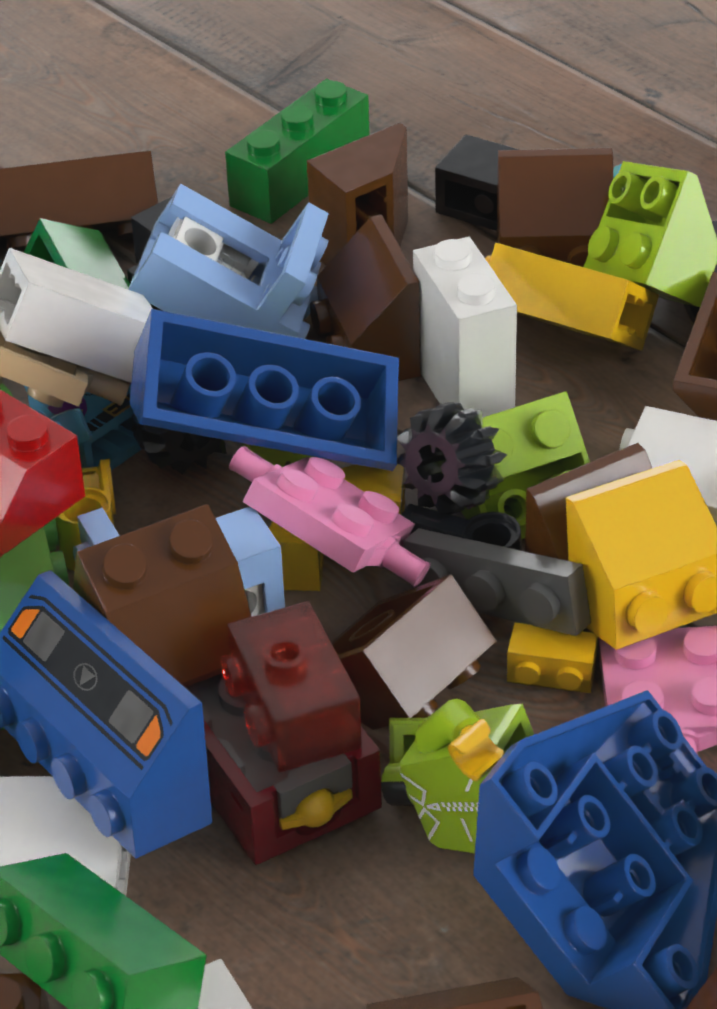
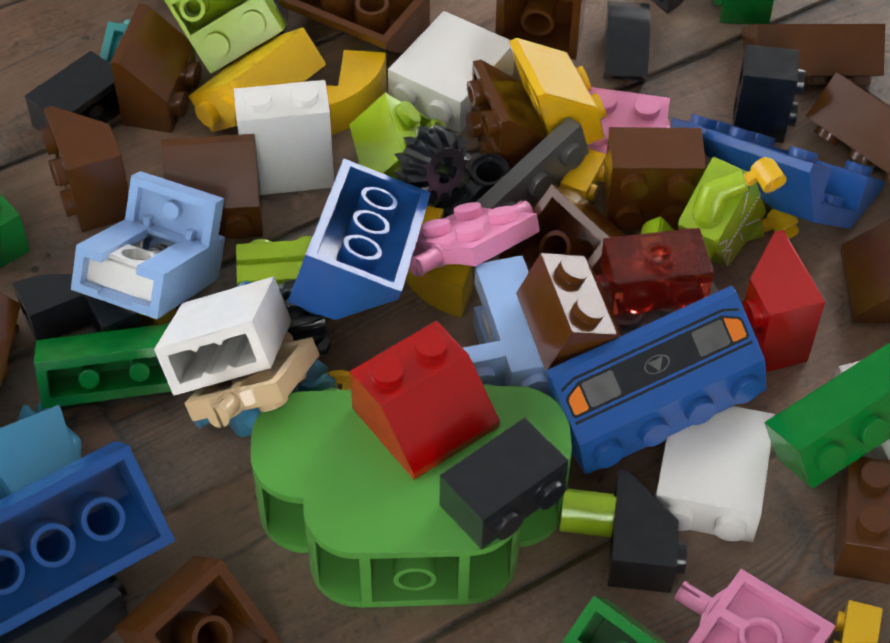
camera: 80 degrees left, 10 degrees up
none -> yellow brick [326,50,387,135]
none -> reddish brown brick [602,127,706,231]
none -> red slope [742,230,825,372]

